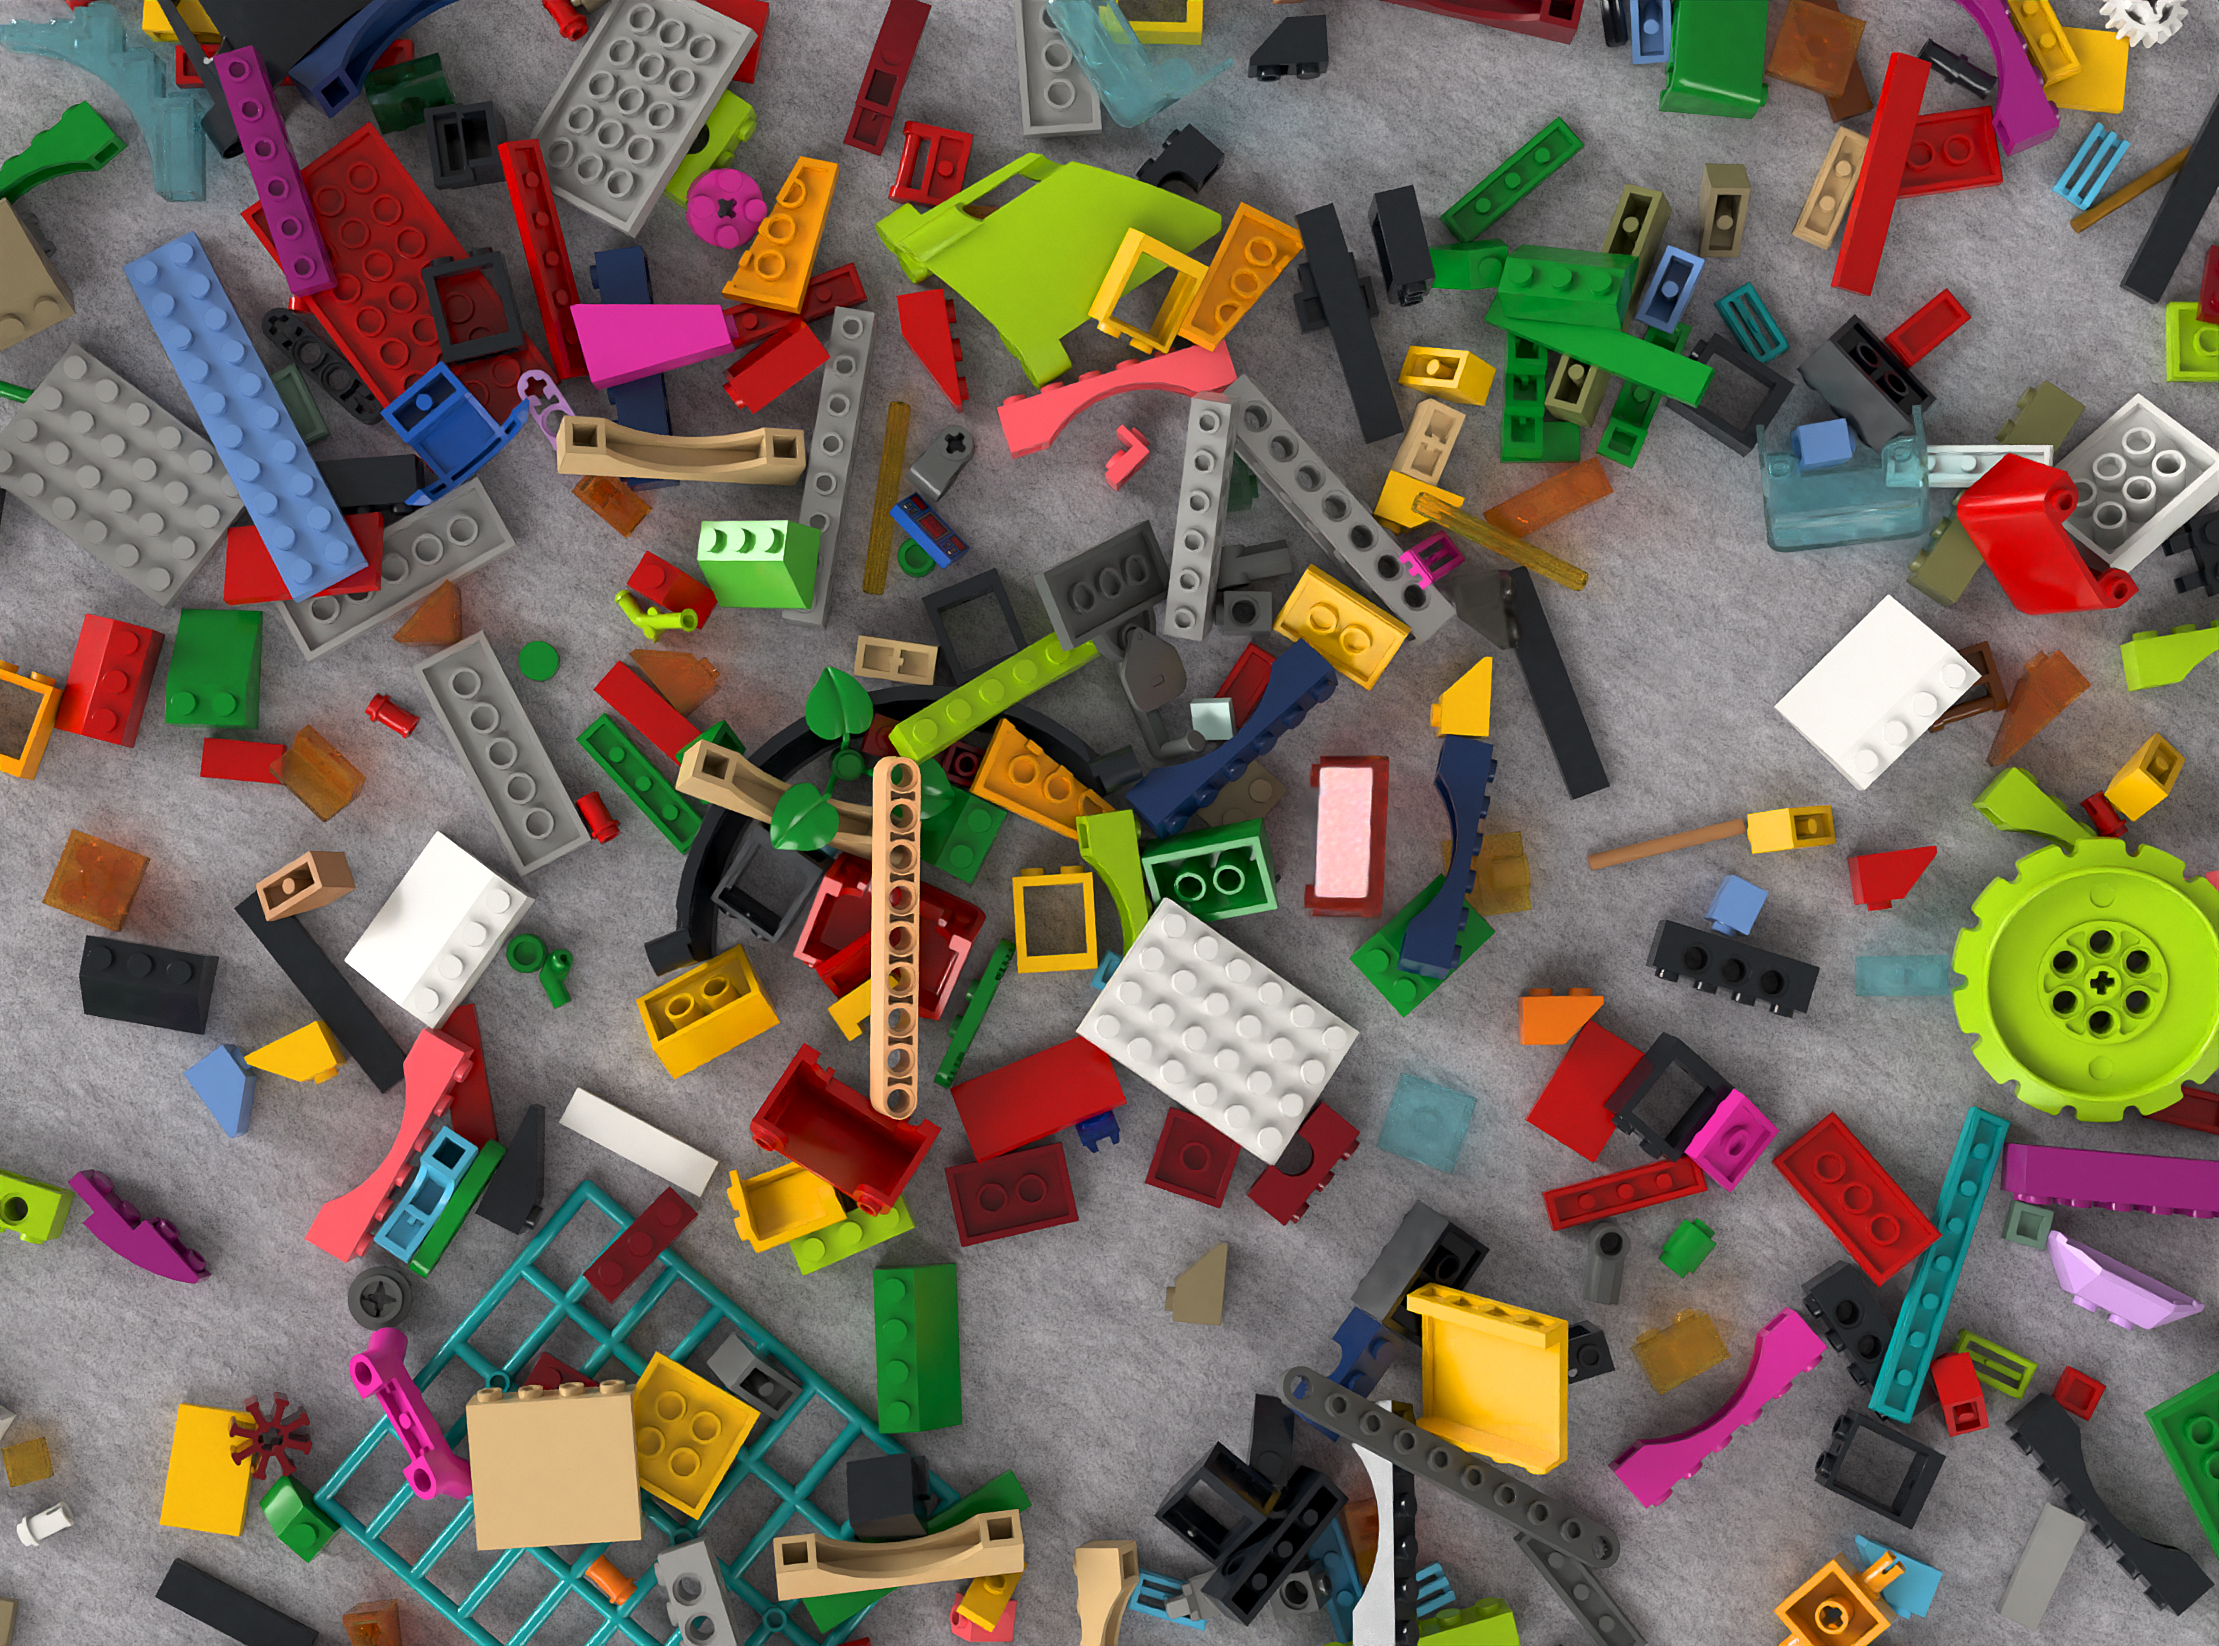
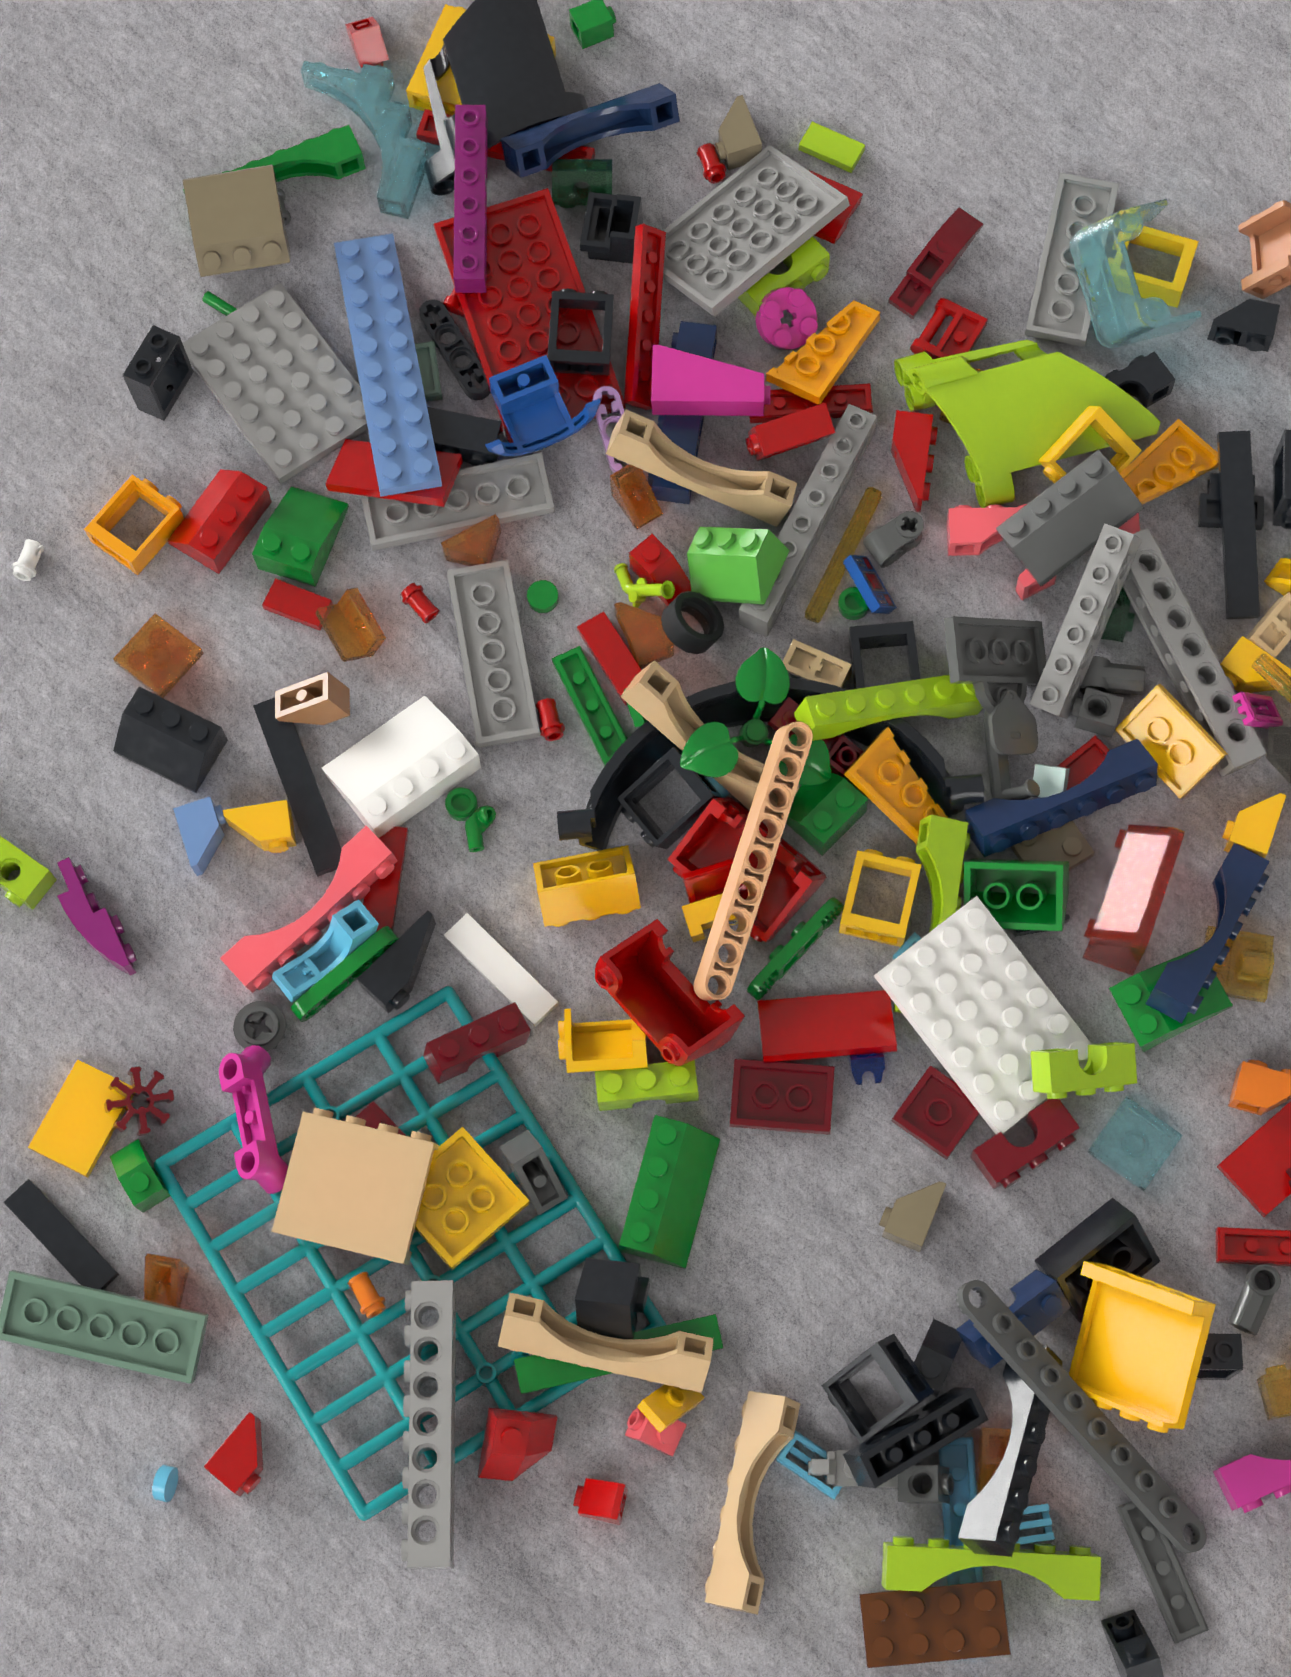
camera: 25 degrees right, 15 degrees down
none -> black tyre [661,591,724,654]
none -> dark grey slope [996,450,1144,586]
none -> lime arch [1030,1042,1137,1099]

